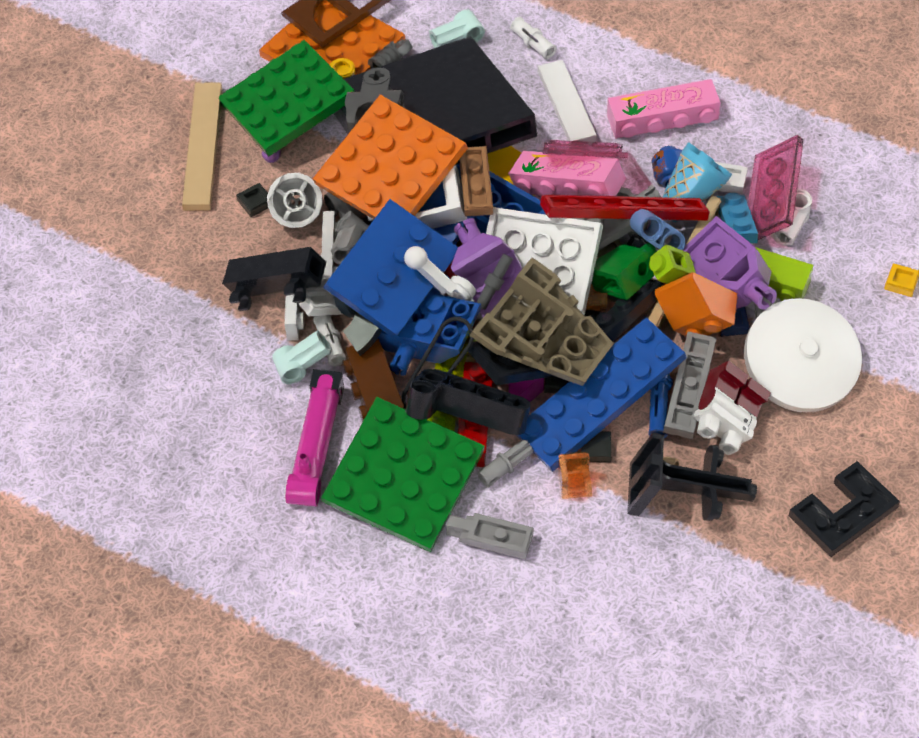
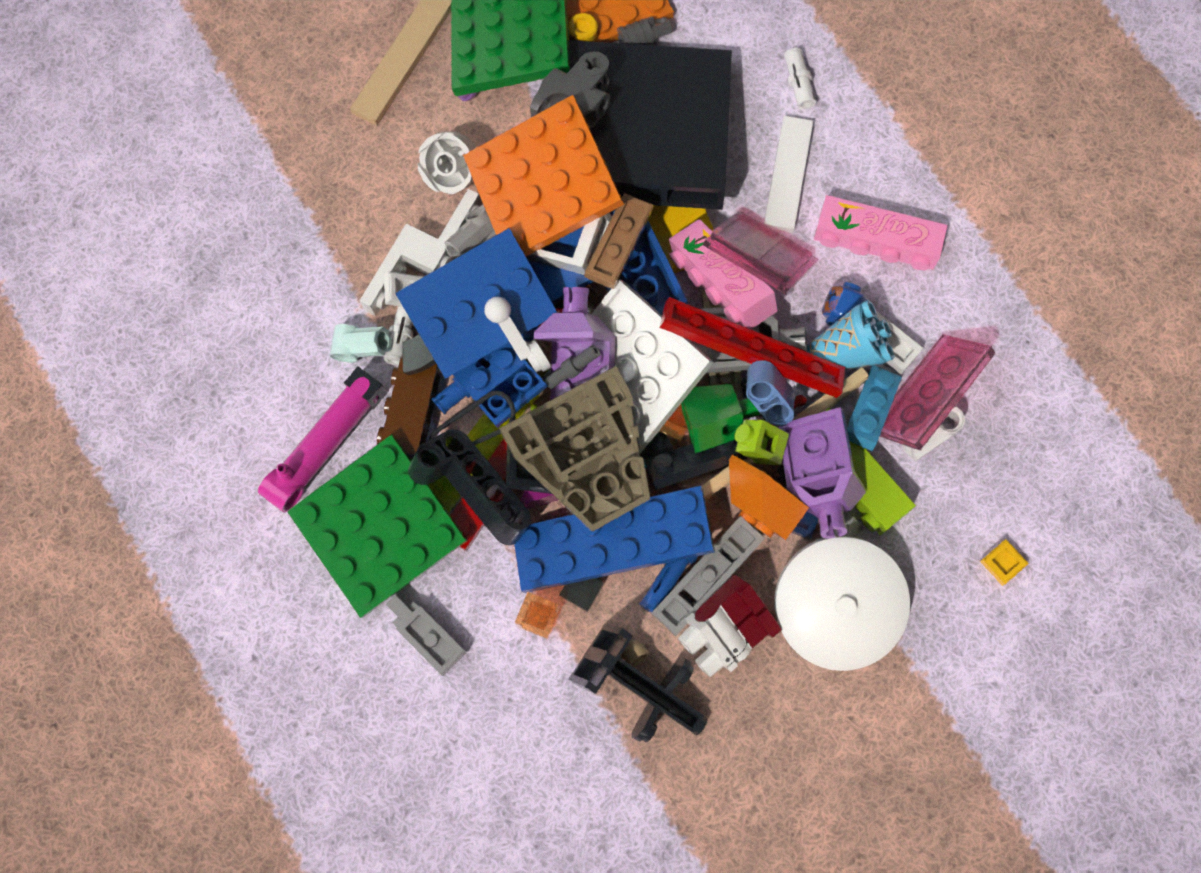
camera: 30 degrees right, 20 degrees up
black brick [222,247,327,311] -> none
pearl dark grey tile [236,183,268,217] -> none
light aqua piece [429,9,485,48] -> none
light grey axle [477,440,533,488] -> none
black plate [789,461,900,557] -> none

